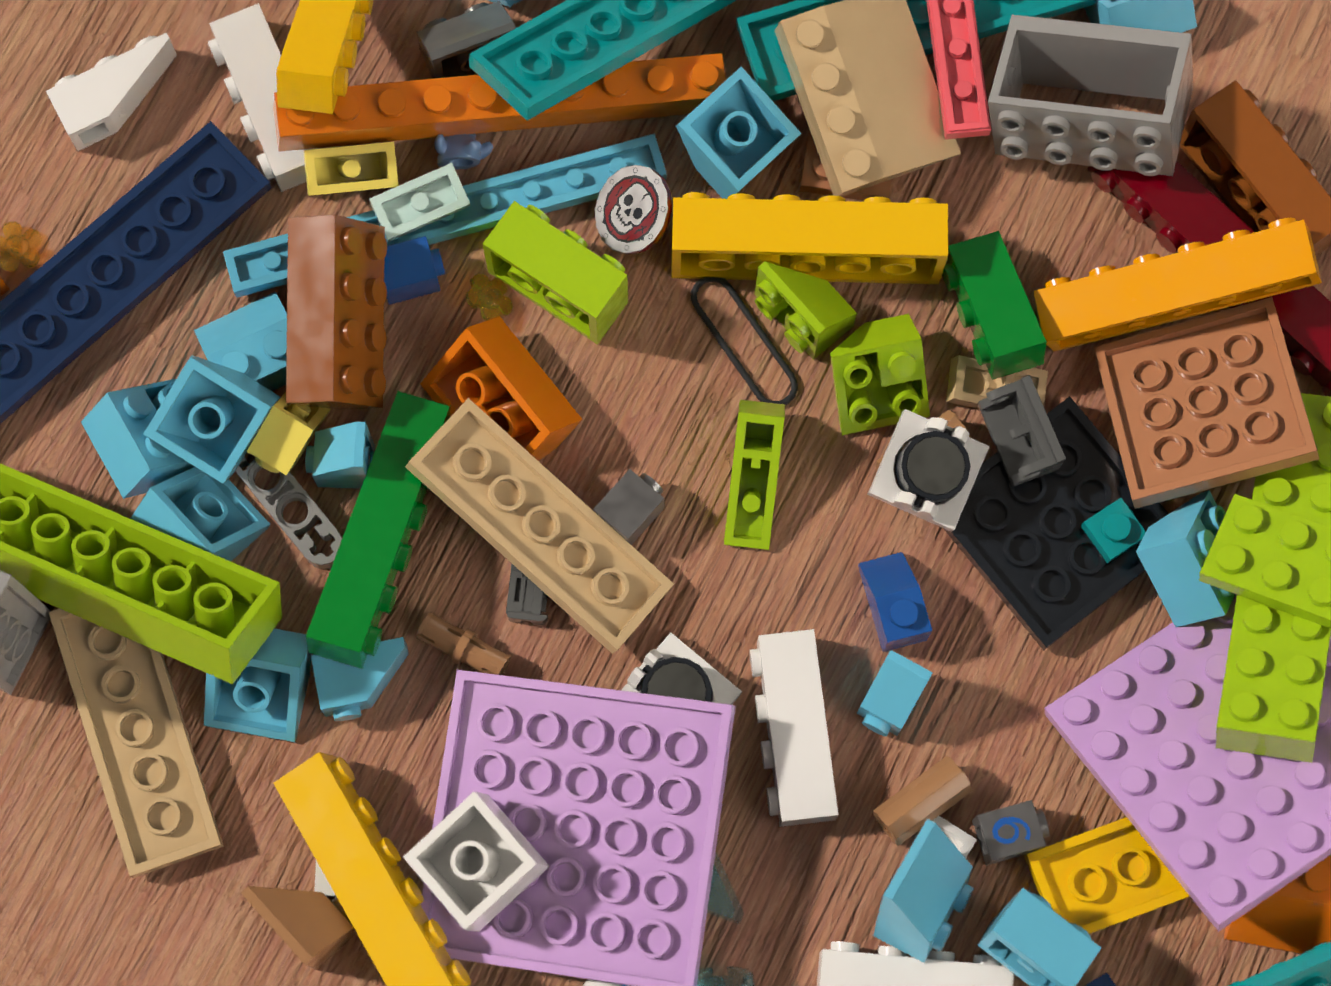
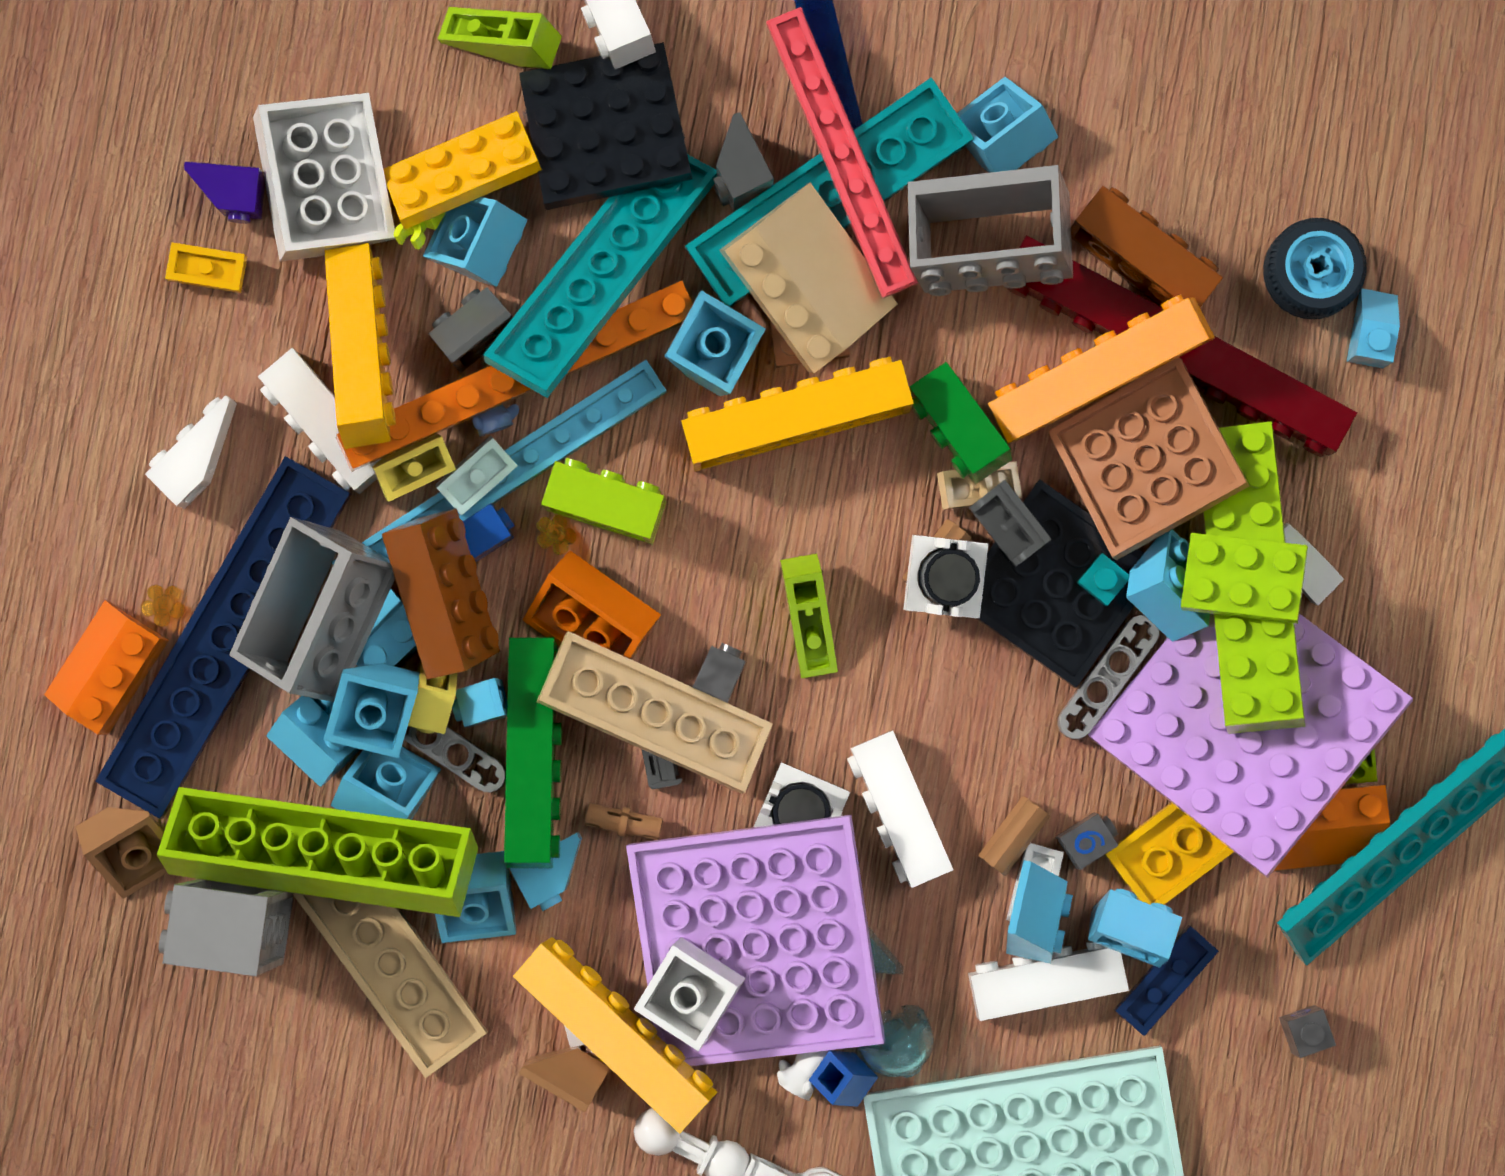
camera: 15 degrees left, 10 degrees up
shield [595,165,672,255] -> none
black piece [691,277,798,405] -> none
lime slope [754,261,857,360] -> none
lime slope [830,314,930,435] -> none
medium azure slope [856,650,933,737] -> none
blue slope [858,552,933,652] -> none
none -> light grey hose [229,517,395,702]
none -> light grey beam [1057,615,1159,739]

